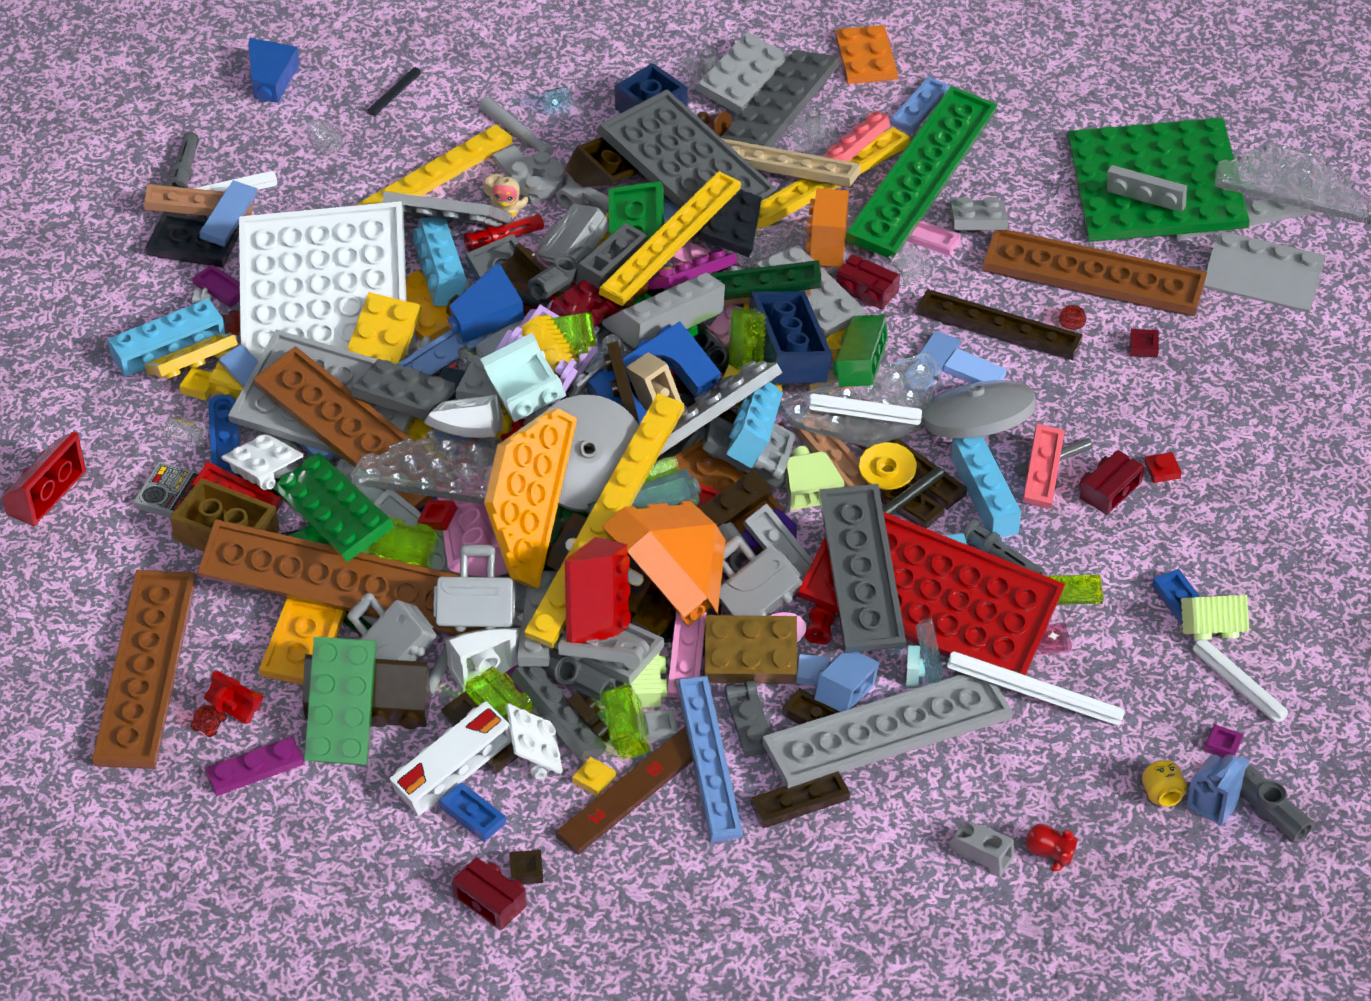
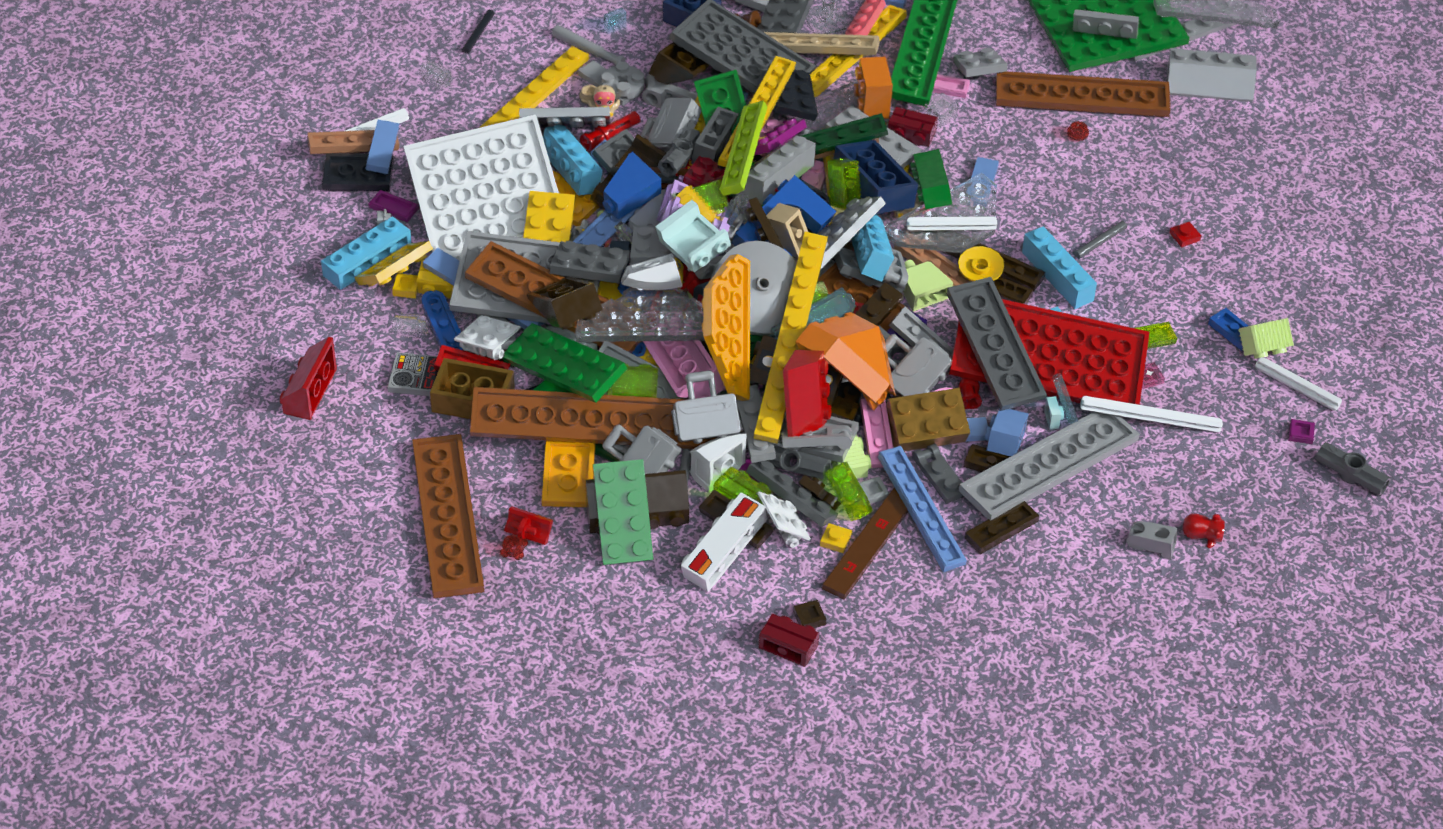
camera: 15 degrees left, 0 degrees up
dark grey pin [165,132,200,188] -> none
magenta plate [205,736,304,796] -> none
clear red plate [222,310,241,335] -> none
blue slope [248,38,300,103] -> none
red plate [417,500,458,530] -> none
blue plate [439,782,506,842] -> none
pearl dark grey bar [882,466,944,515] -> none
dark brown plate [917,289,1083,360] -> none
light grey dish [922,380,1037,438] -> none
light blue tile [944,348,1007,383] -> none
dark grey pin [963,519,1045,575] -> none
coral plate [1022,423,1065,509] -> none
dark red brick [1079,450,1144,515] -> none
dark red plate [1130,329,1159,358] -> none
yellow head [1142,760,1187,807] -> none
medium blue piece [1186,754,1250,826] -> none
none -> dark brown slope [527,276,603,330]
none -> lime plate [720,100,767,196]

